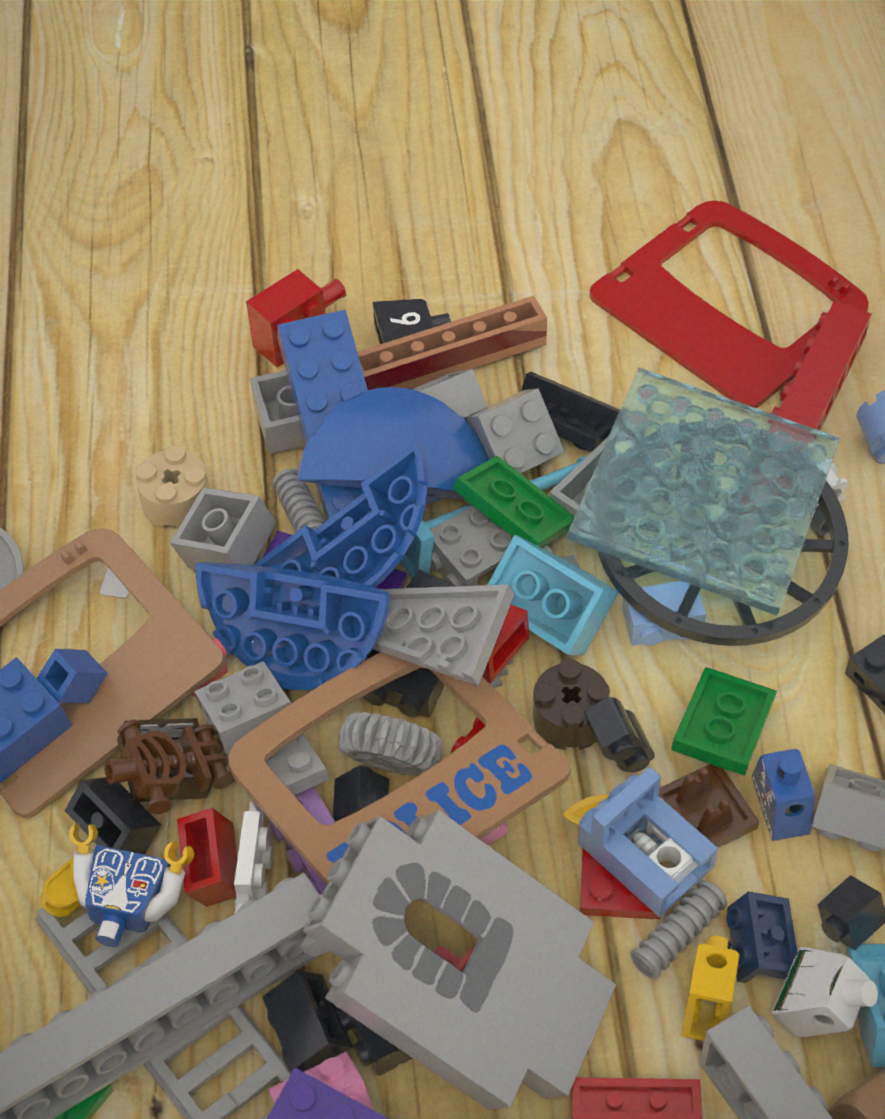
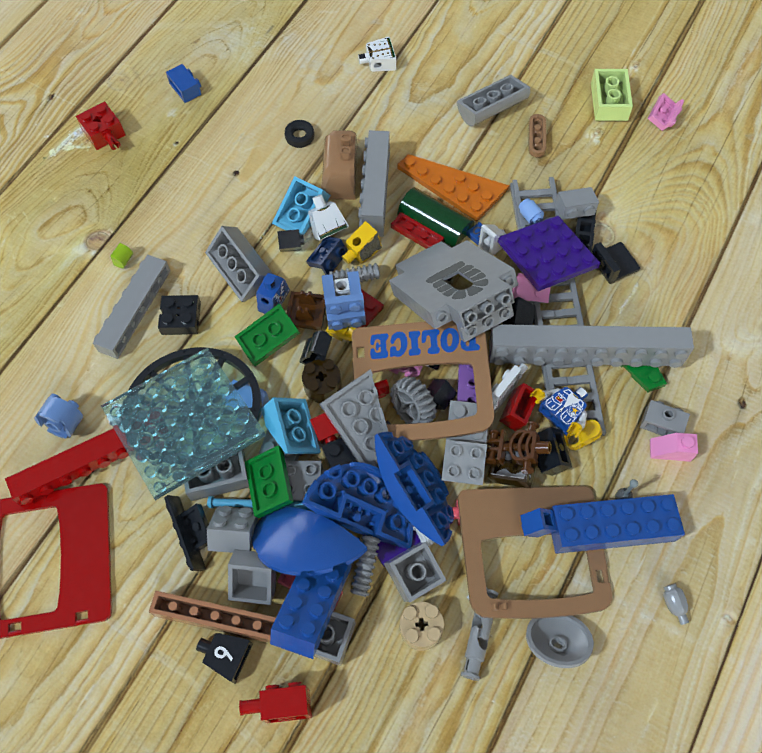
camera: 145 degrees left, 10 degrees up
none -> light grey piece [461,588,498,681]

